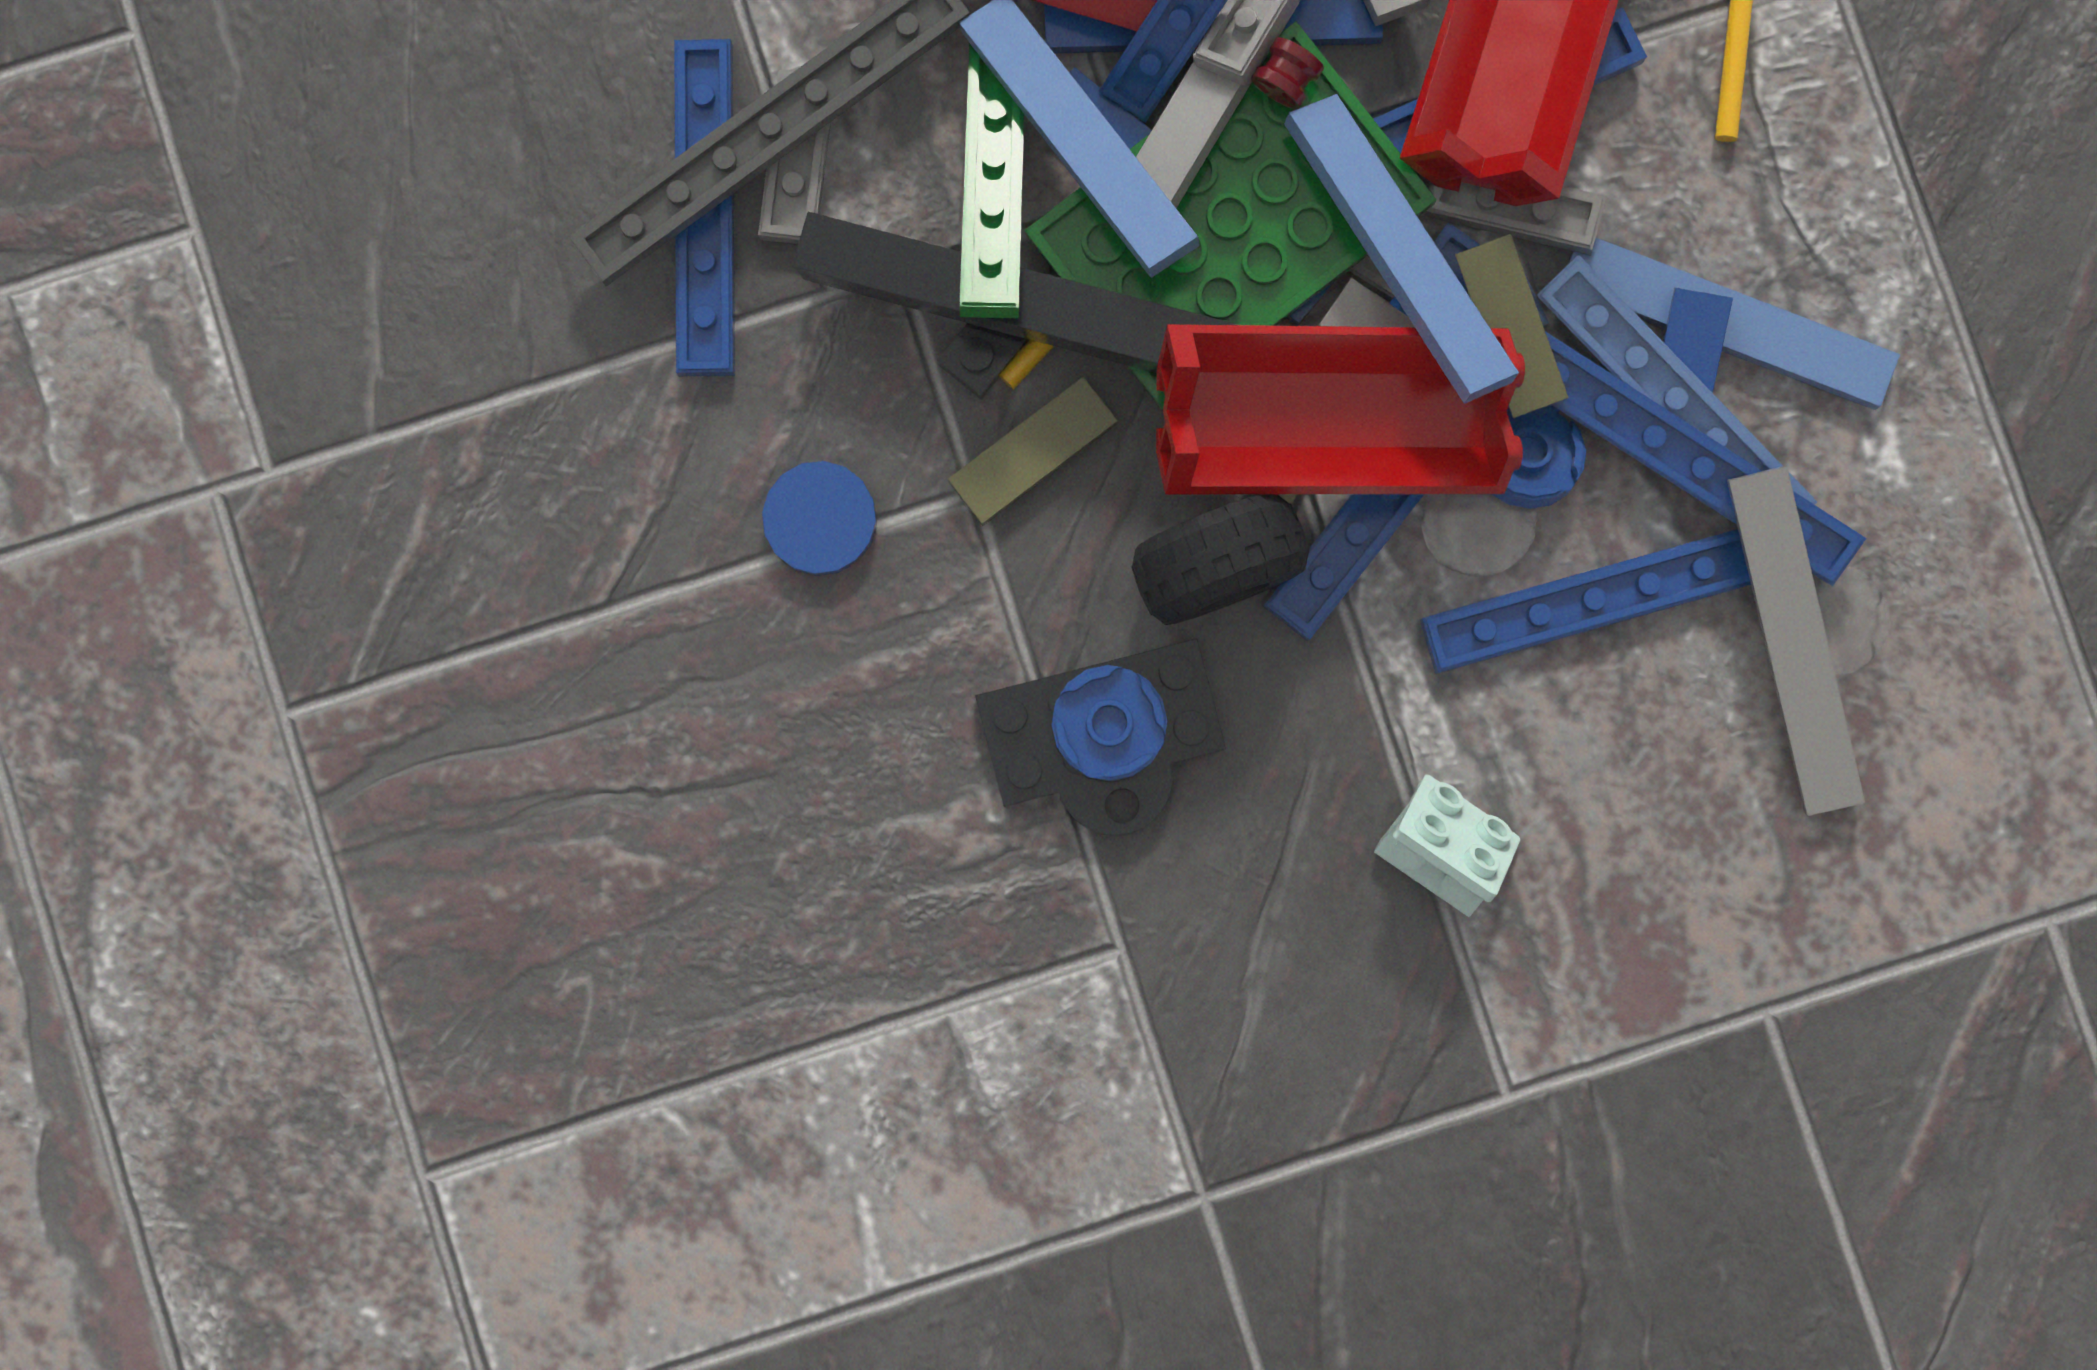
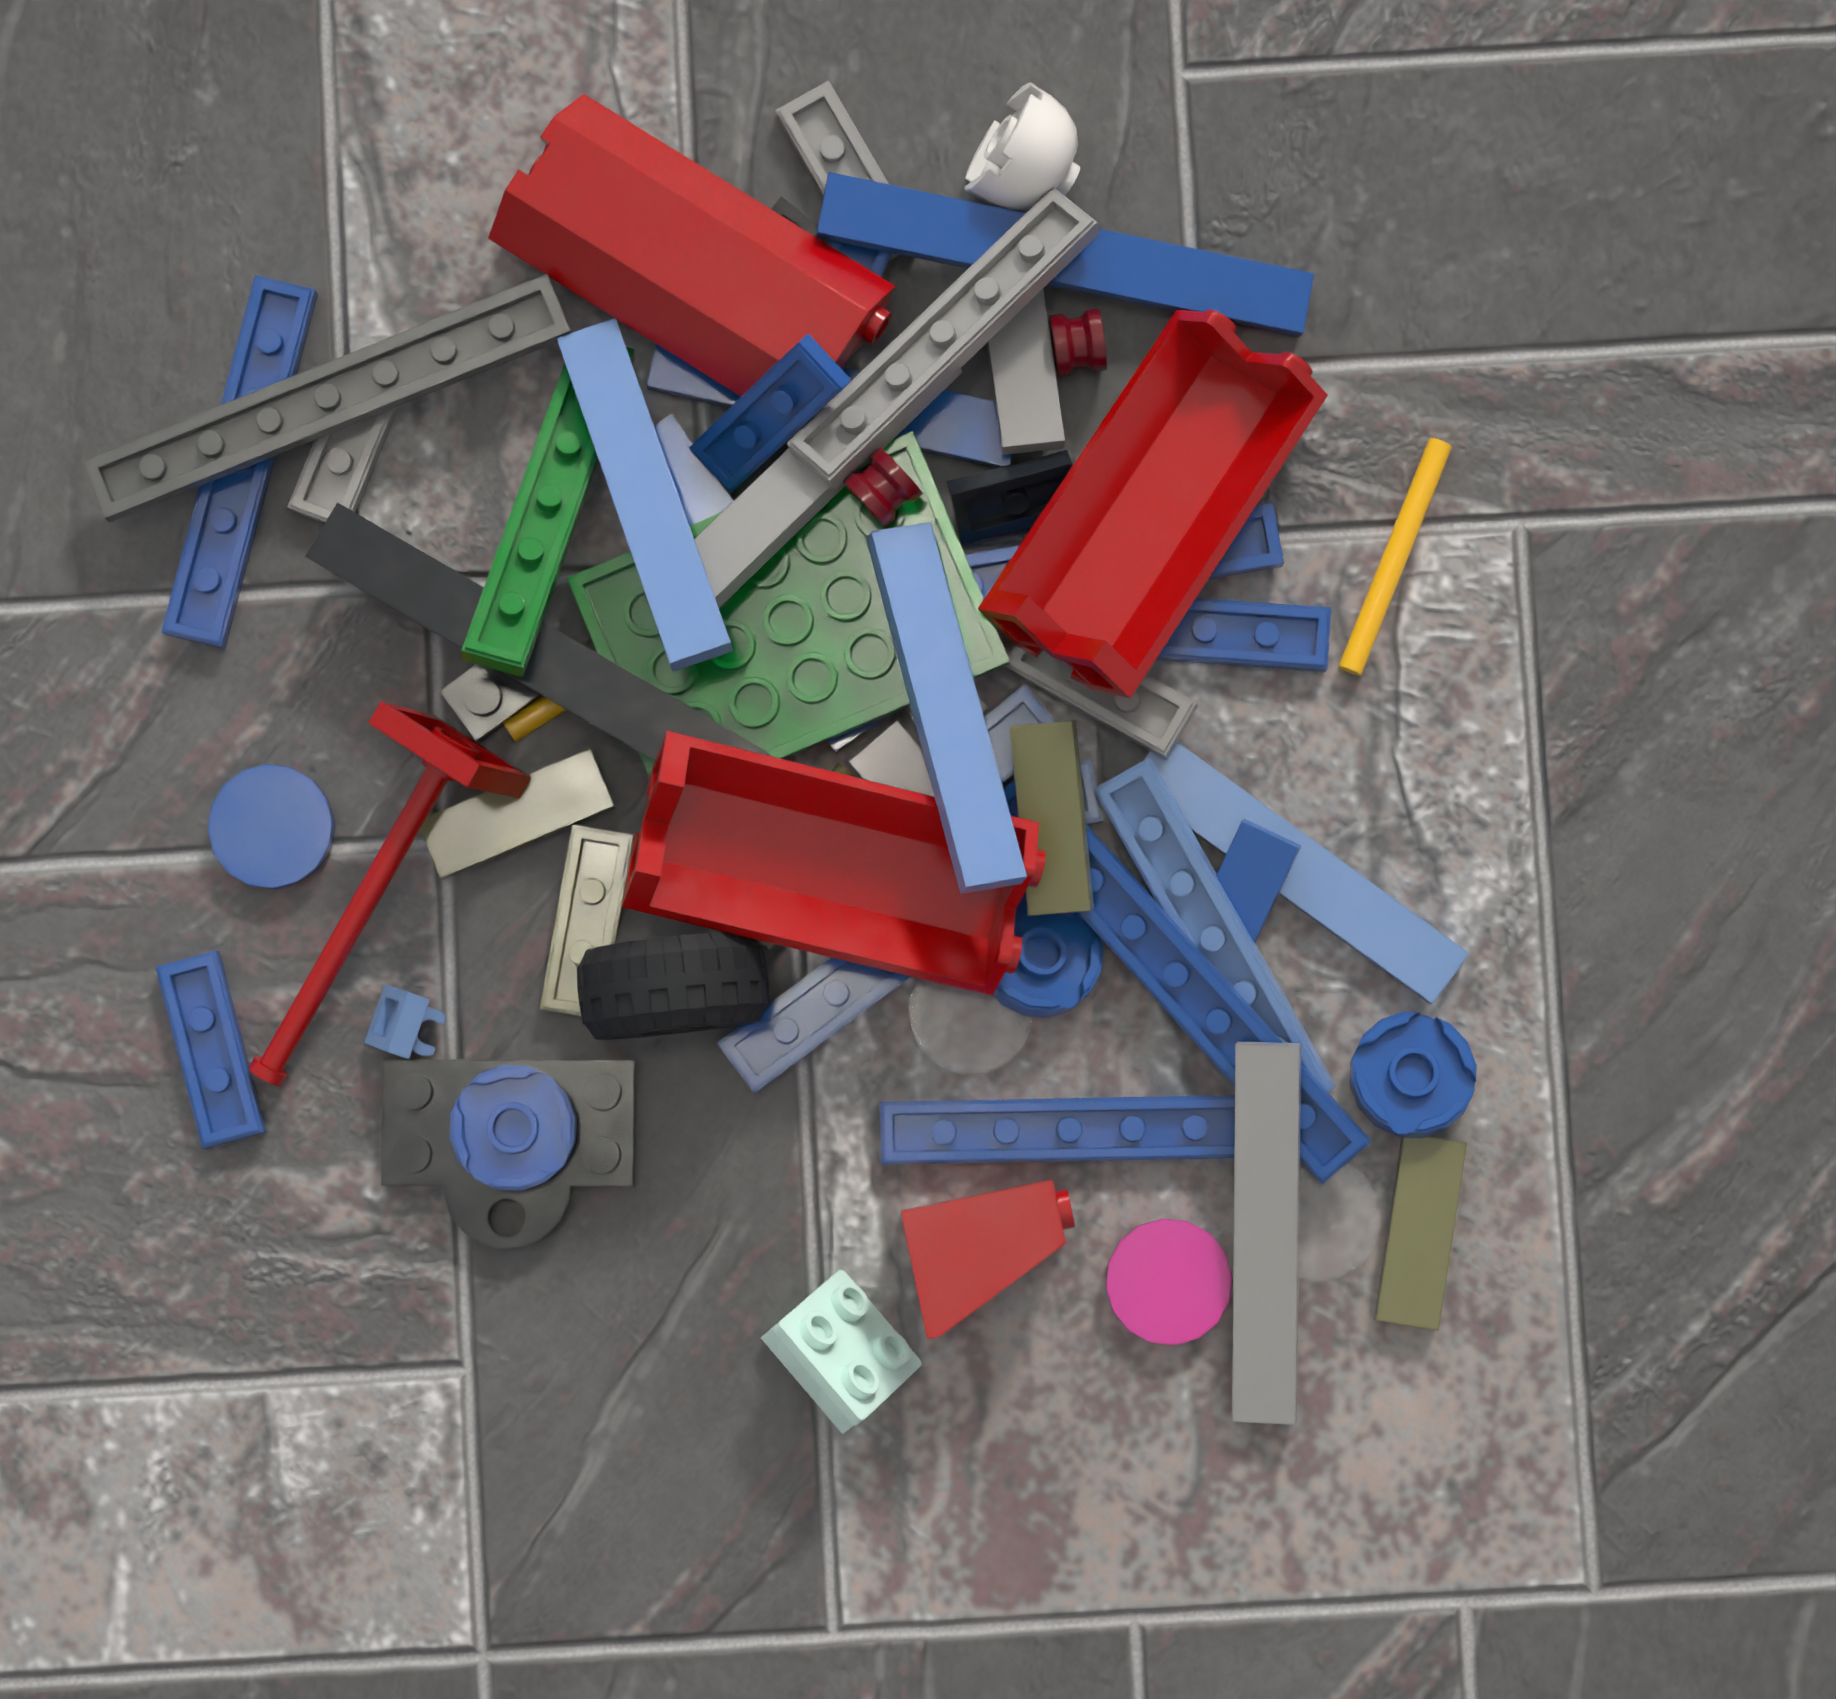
camera: 20 degrees right, 0 degrees up
none -> blue tile [155,950,267,1149]
none -> red tile [248,701,531,1086]
none -> medium blue tile [364,984,446,1059]
none -> tile [540,824,635,1017]
none -> red slope [901,1179,1075,1339]
none -> black plate [946,450,1073,545]
none -> dark pink tile [1106,1218,1232,1345]
none -> blue tile [1156,598,1331,672]
none -> blue tile [1350,1012,1477,1138]
none -> olive tile [1374,1136,1467,1331]

